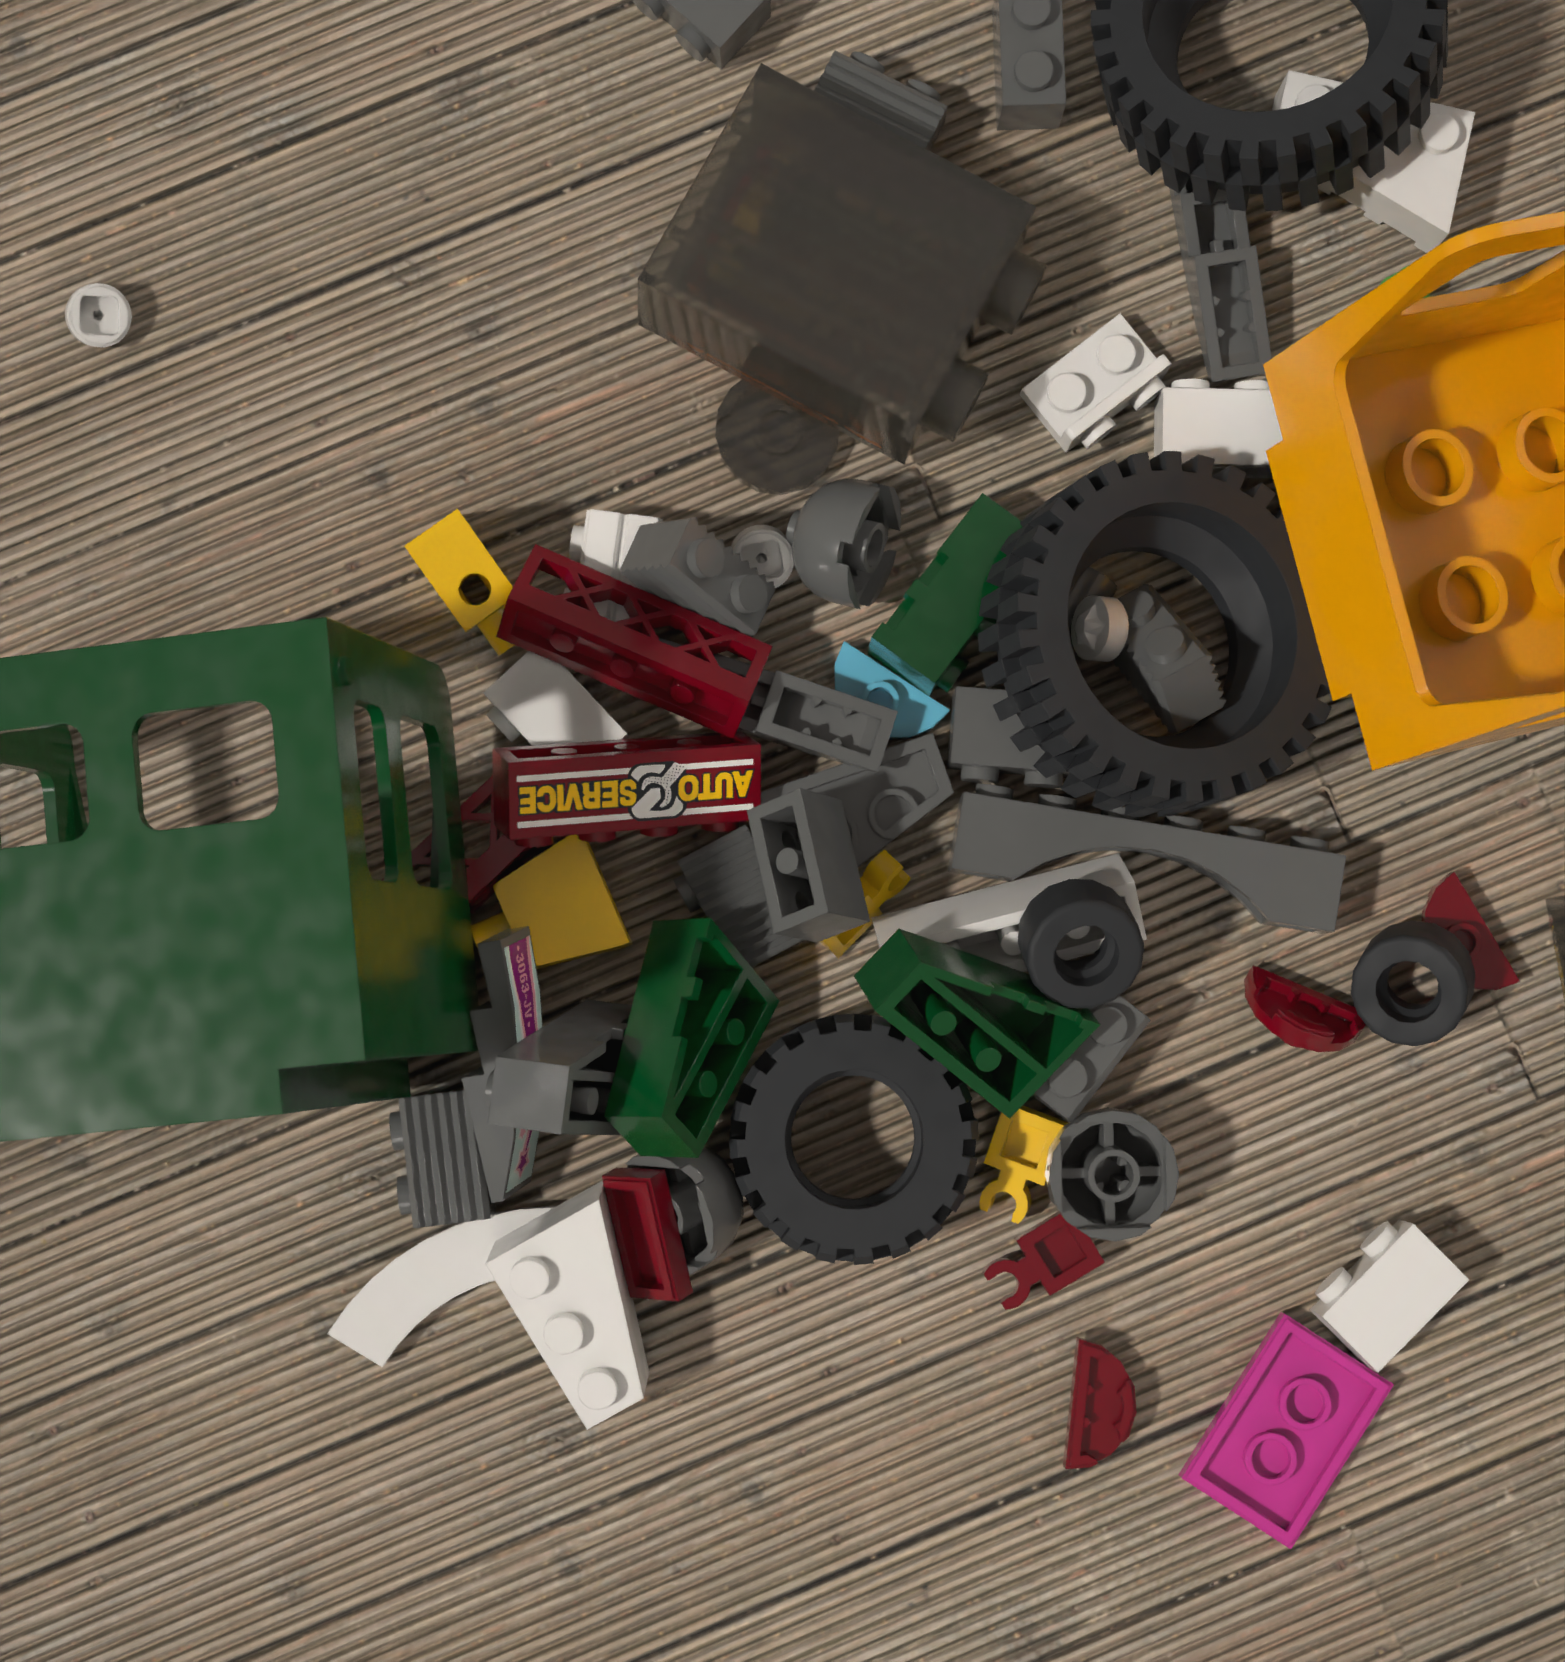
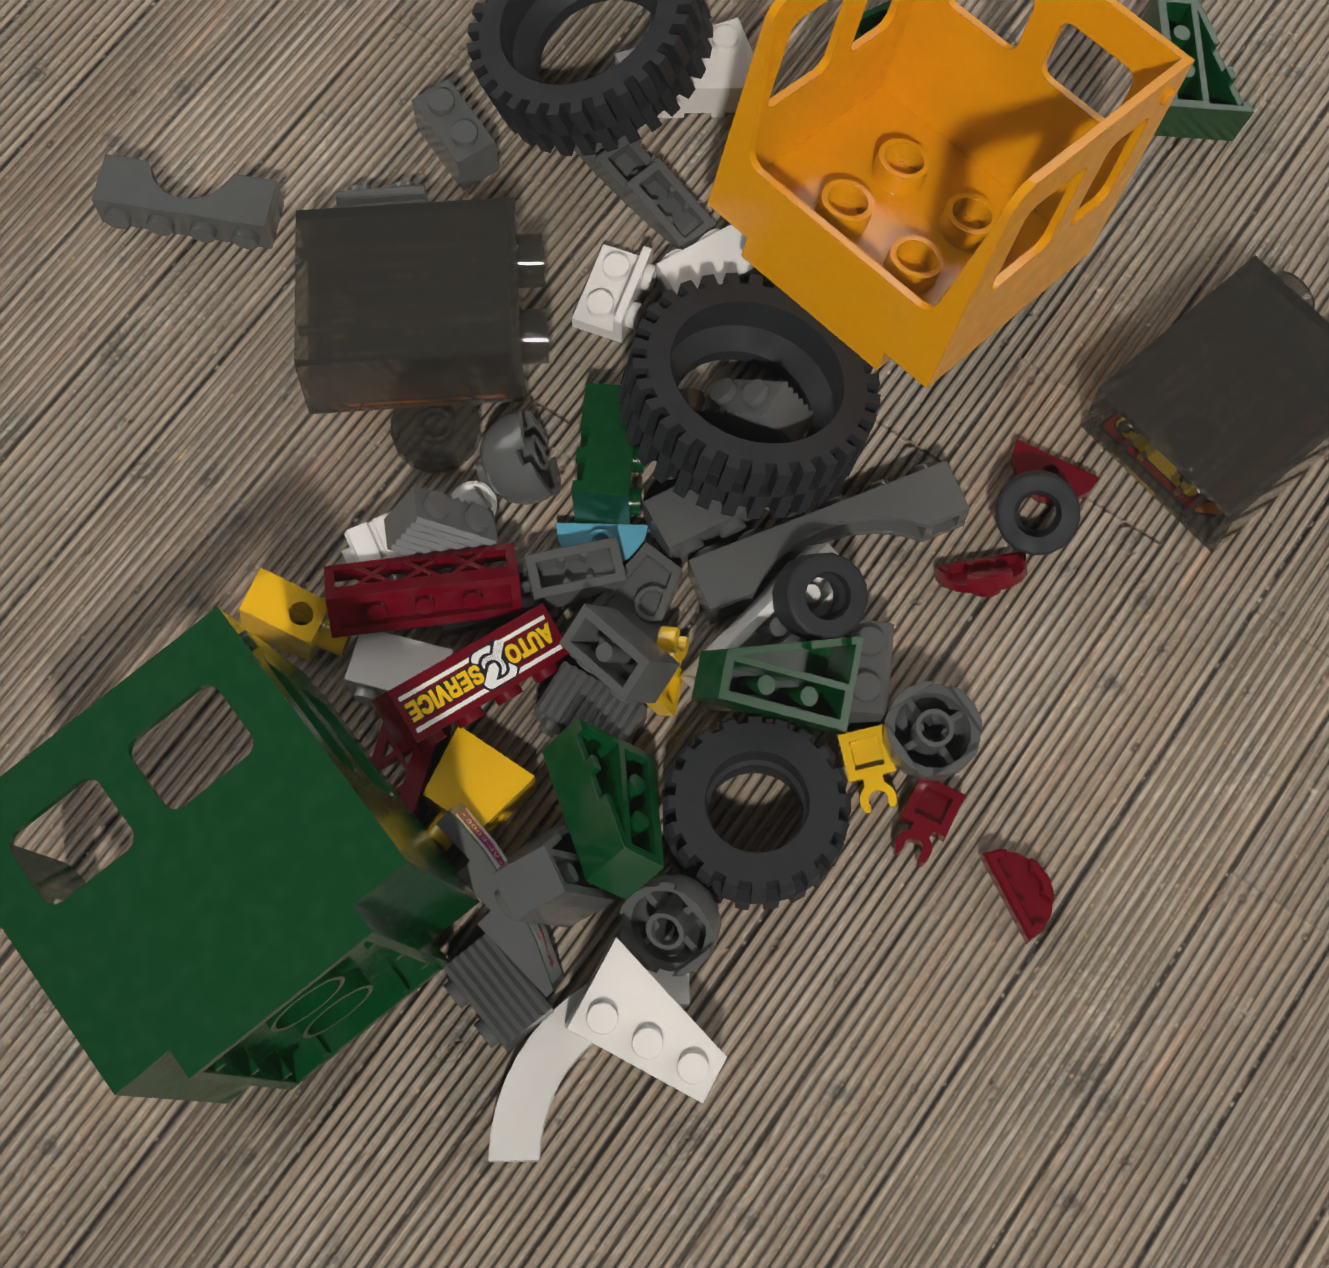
camera: 30 degrees left, 15 degrees down
dark red tile [602,1167,693,1302] -> none
white tile [1071,595,1129,662] -> none
dark pink tile [1178,1312,1394,1549] -> none
white brick [1310,1219,1469,1372] -> none

